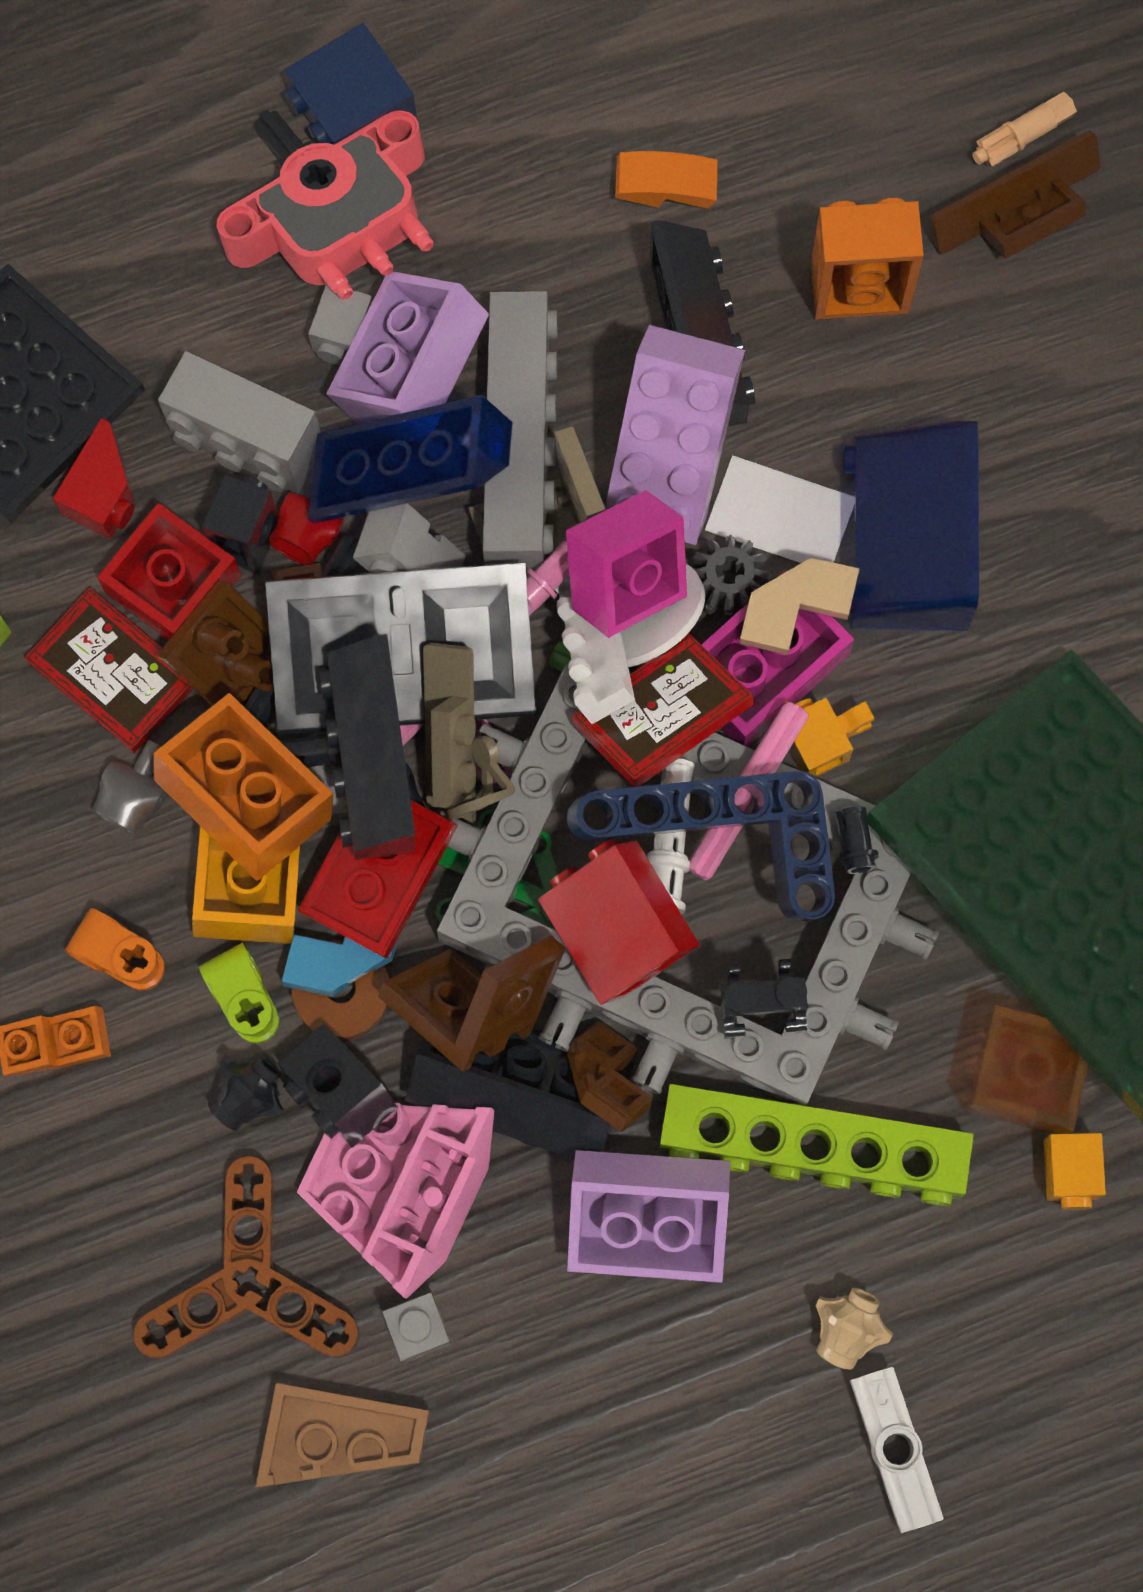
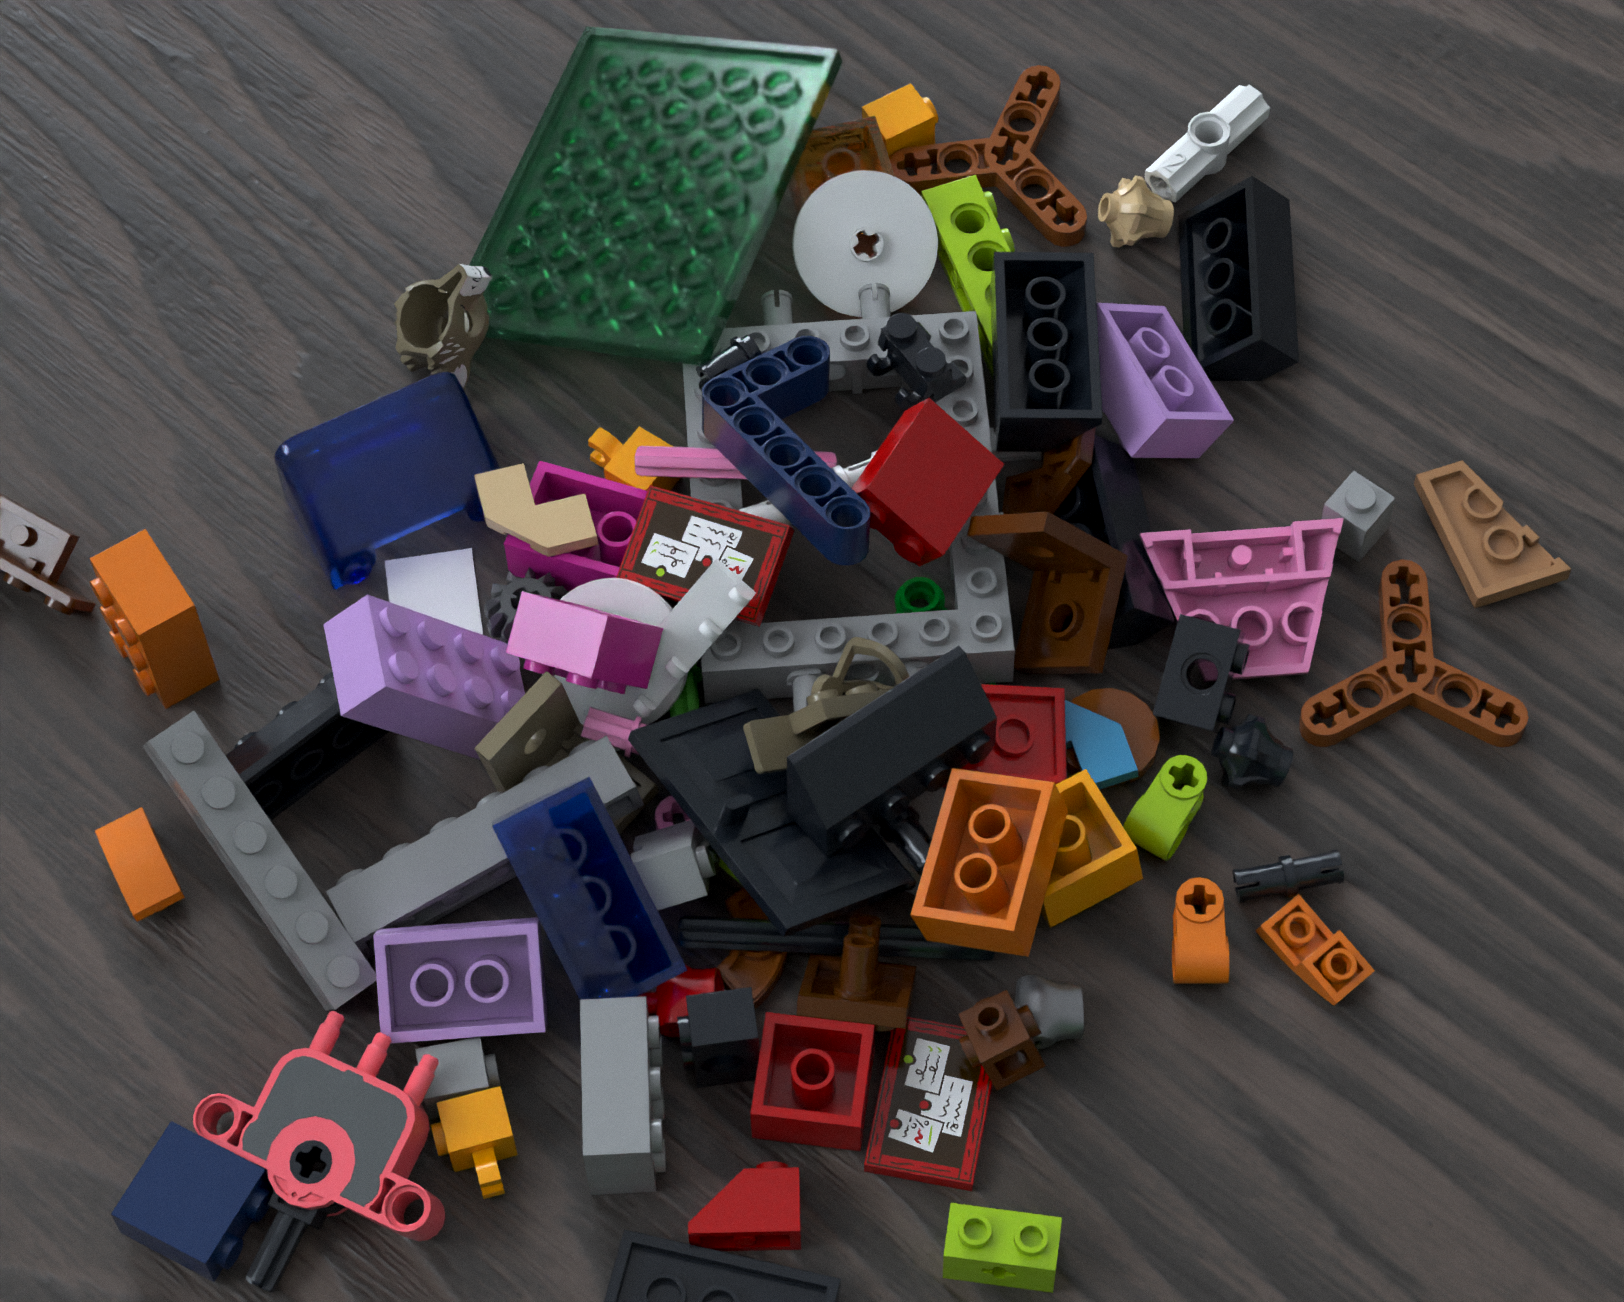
camera: 120 degrees left, 15 degrees down
none -> light grey brick [142,711,377,1011]
none -> dark tan piece [394,264,493,405]
none -> light orange brick [430,1086,518,1199]
none -> white piece [792,170,938,317]
none -> dark orange piece [889,65,1087,247]
none -> reddish brown brick [958,990,1046,1091]
none -> black slope [990,252,1103,452]
none -> black slope [1178,176,1299,381]
none -> black pin [1232,849,1344,903]

